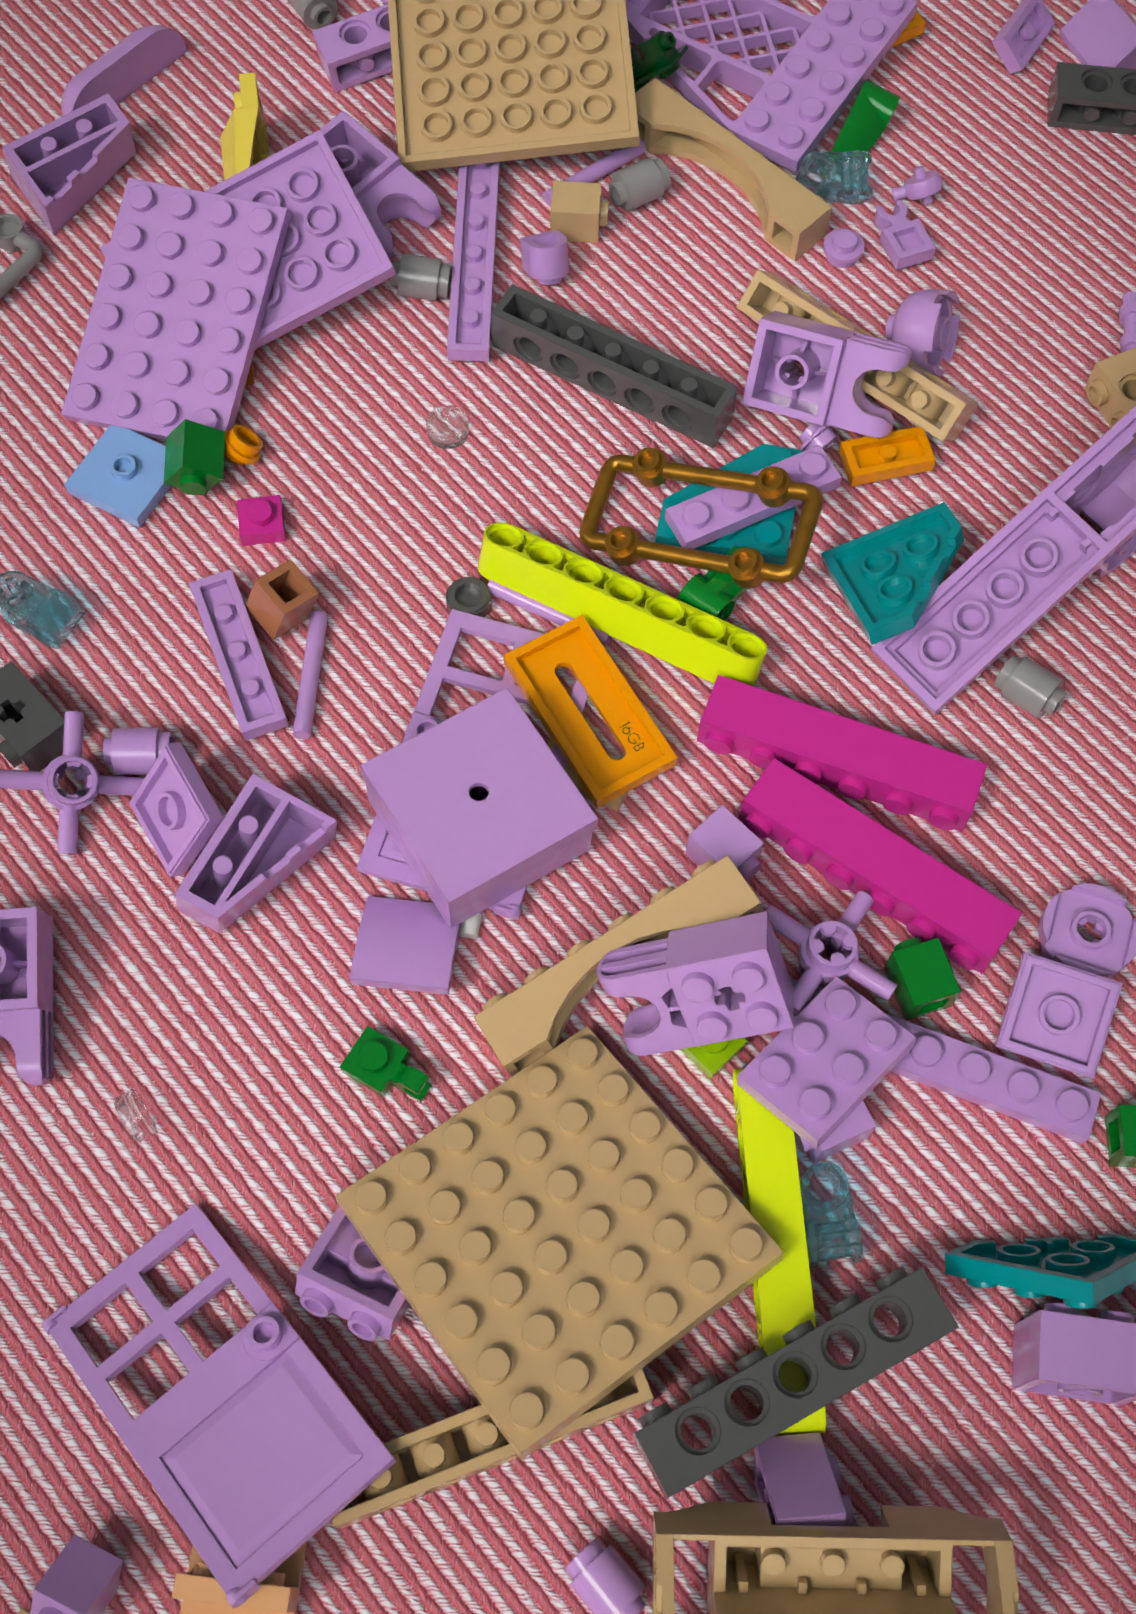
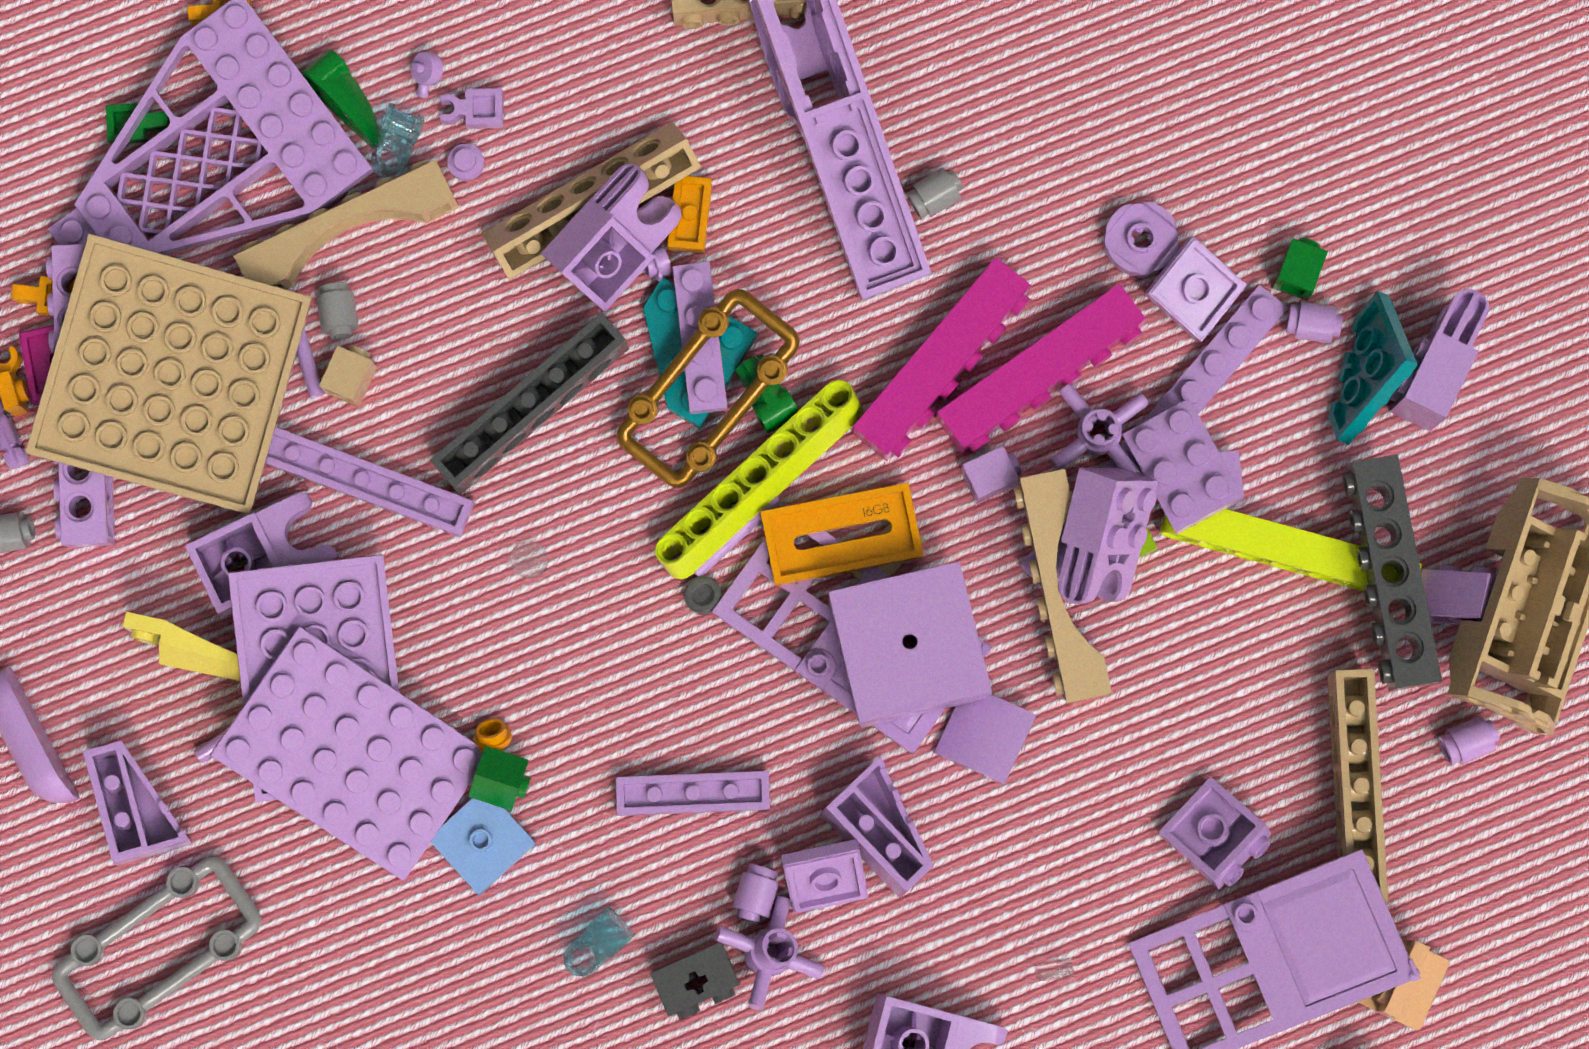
camera: 65 degrees left, 15 degrees up
dark pink plate [237,495,286,546] -> none
nougat brick [246,559,319,640] -> none
lavender bar [292,610,328,739] -> none
tan plate [335,1026,784,1461] -> none
green plate [340,1026,432,1102] -> none
light grey brick [391,253,452,301] -> none
lavender plate [520,229,569,285] -> none
dark green hinge [630,31,688,93] -> none
clear light blue piece [799,1161,863,1269] -> none
teal plate [821,502,964,645] -> none
green brick [884,937,961,1021] -> none
lavender cylinder [886,289,960,376] -> none
none -> lavender brick [1286,301,1343,344]

